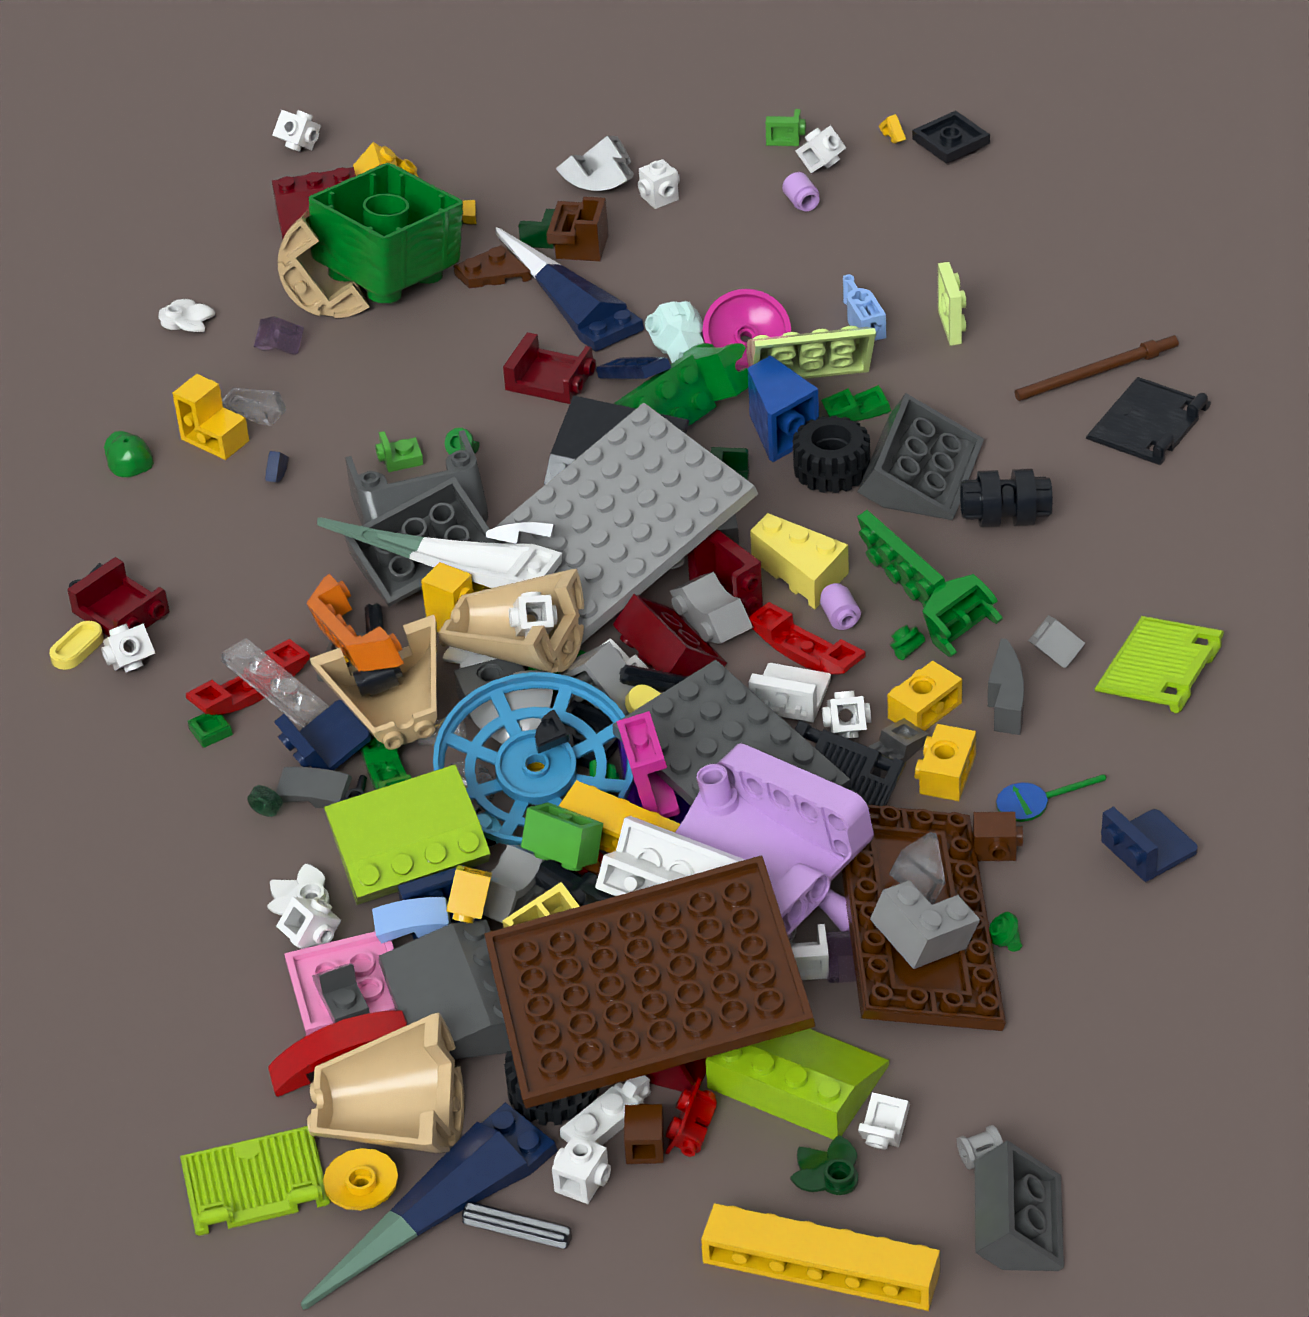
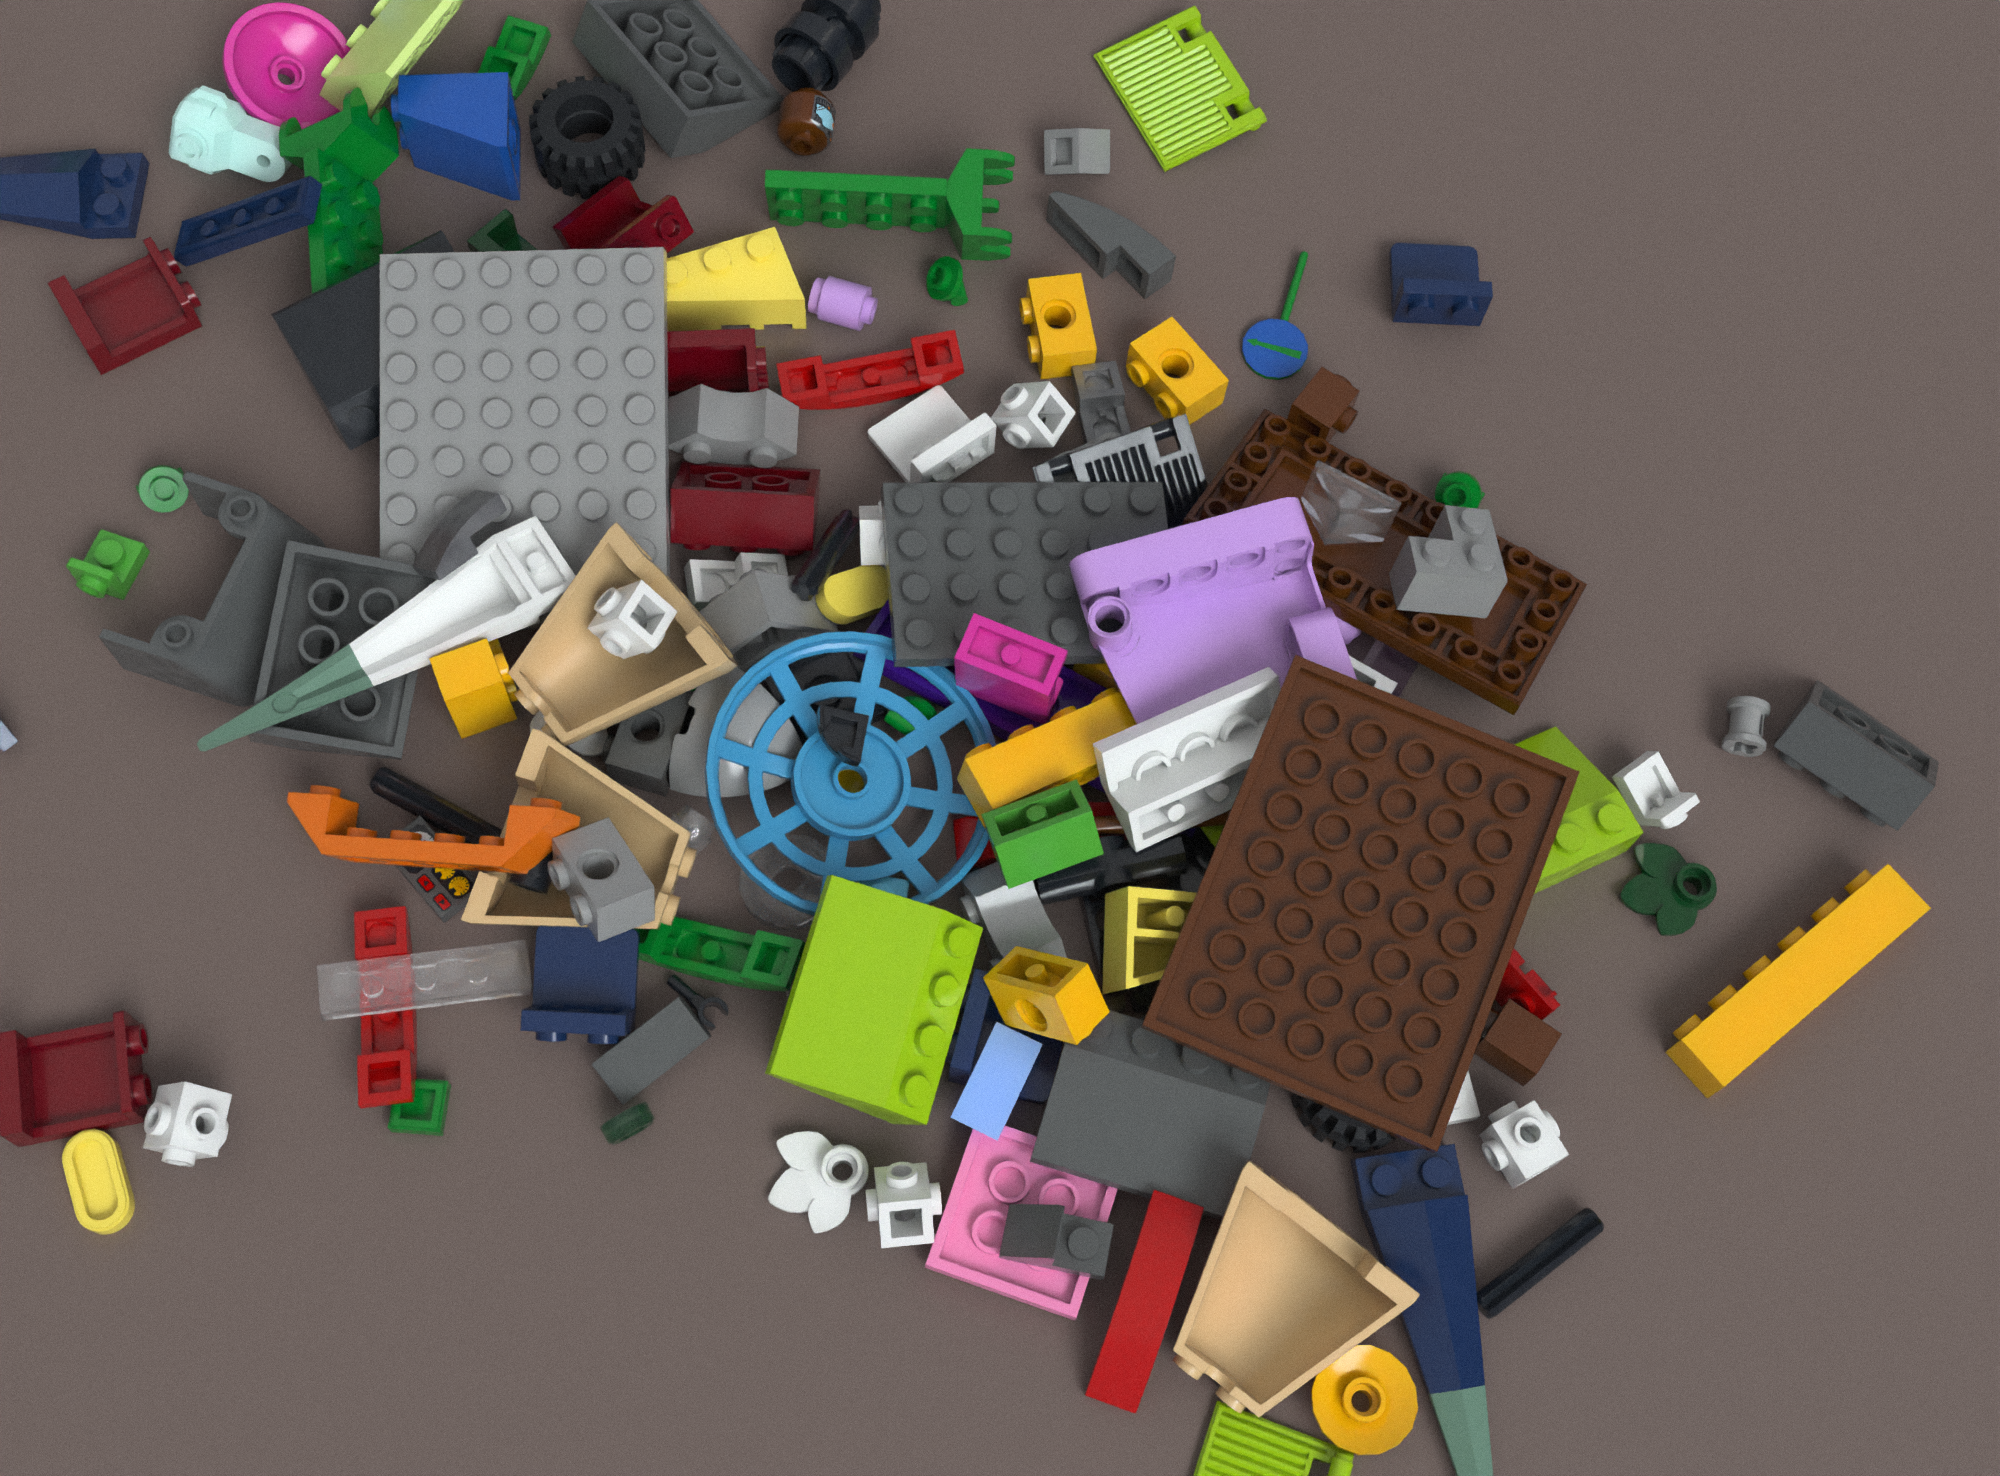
camera: 65 degrees left, 25 degrees up
none -> light grey brick [548,817,655,942]
none -> dark red panel [552,176,694,253]
none -> reddish brown head [777,88,836,156]

